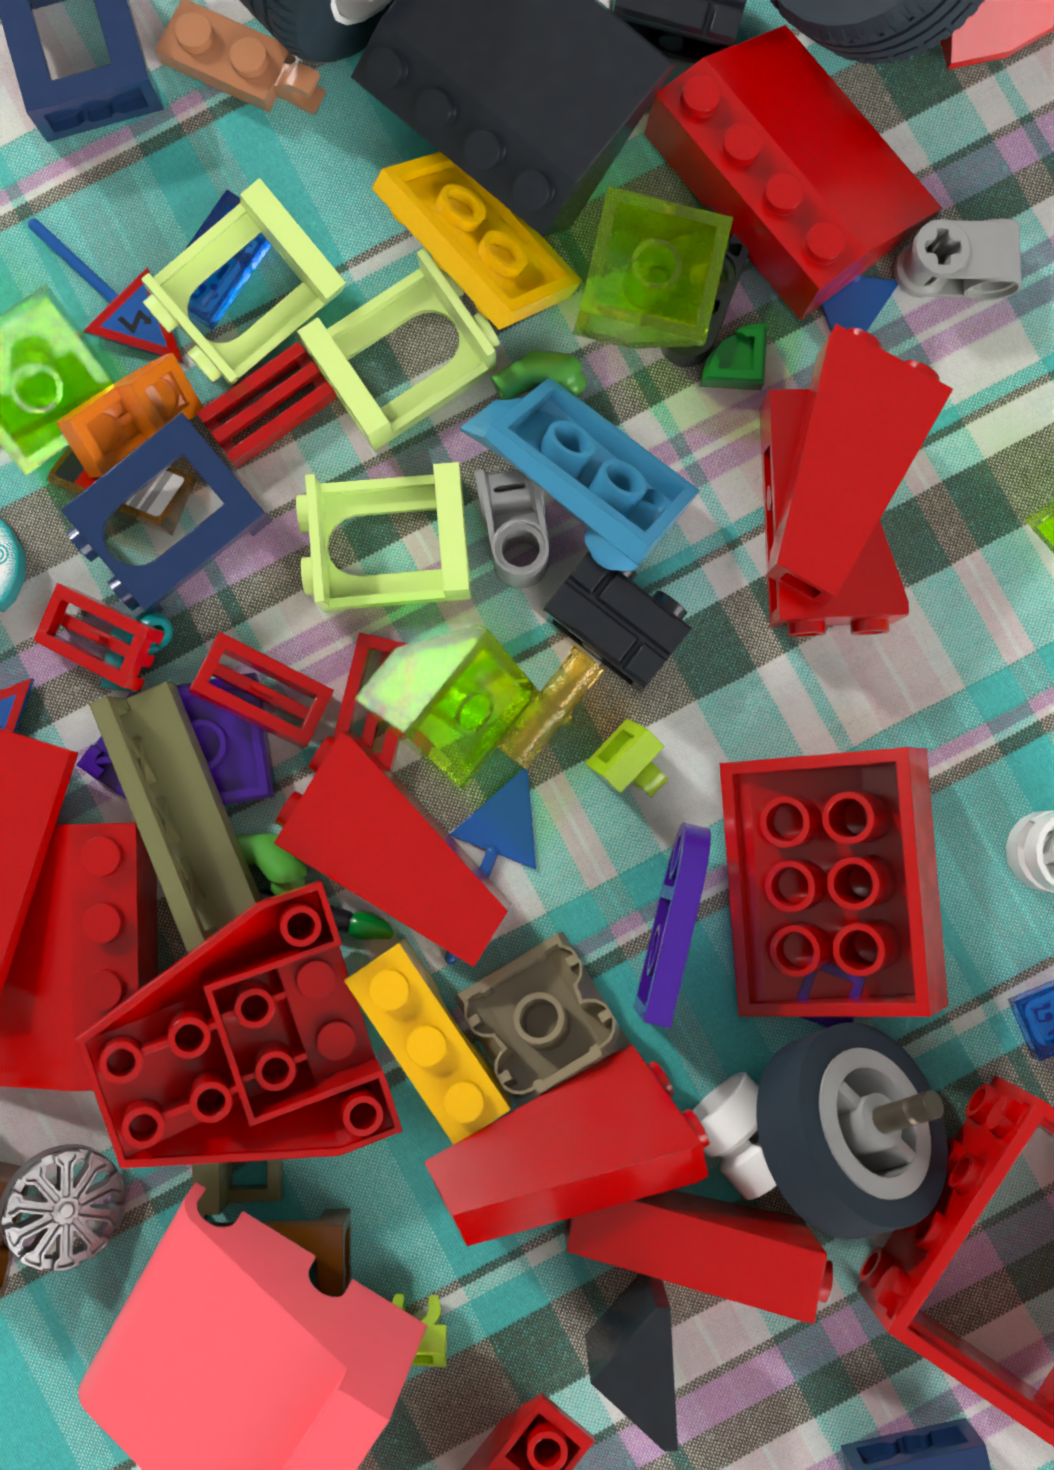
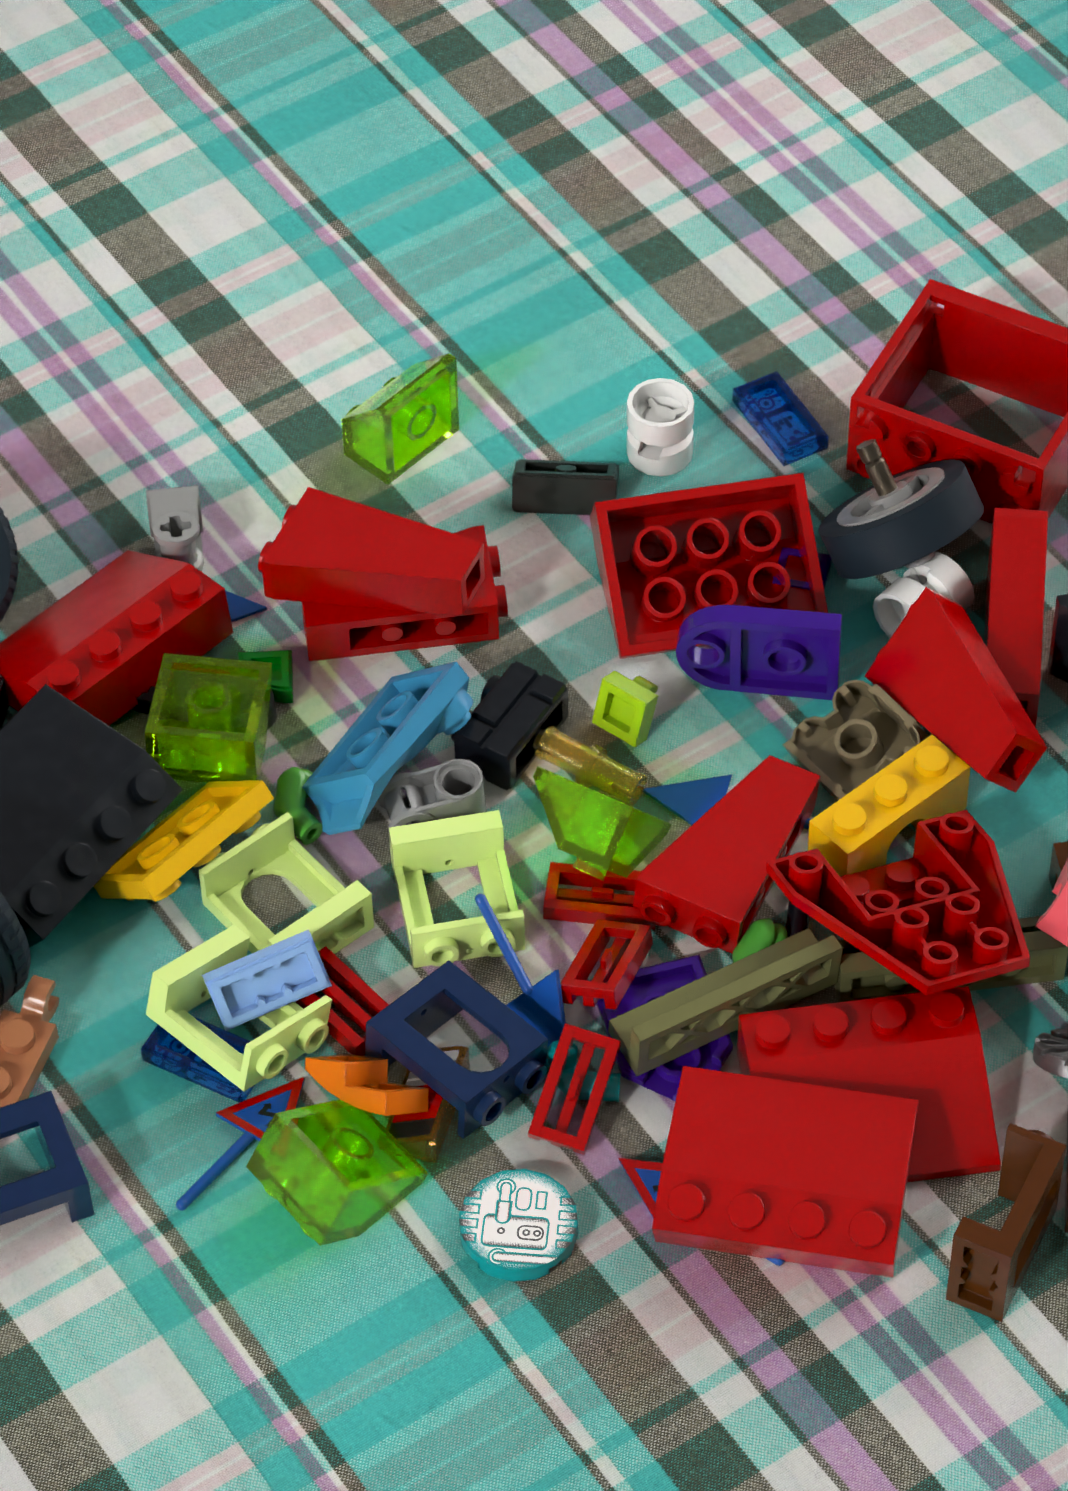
camera: 95 degrees left, 35 degrees down
none -> light blue plate [202,930,332,1031]
none -> blue piece [475,893,566,1046]
none -> pearl dark grey slope [512,459,619,515]

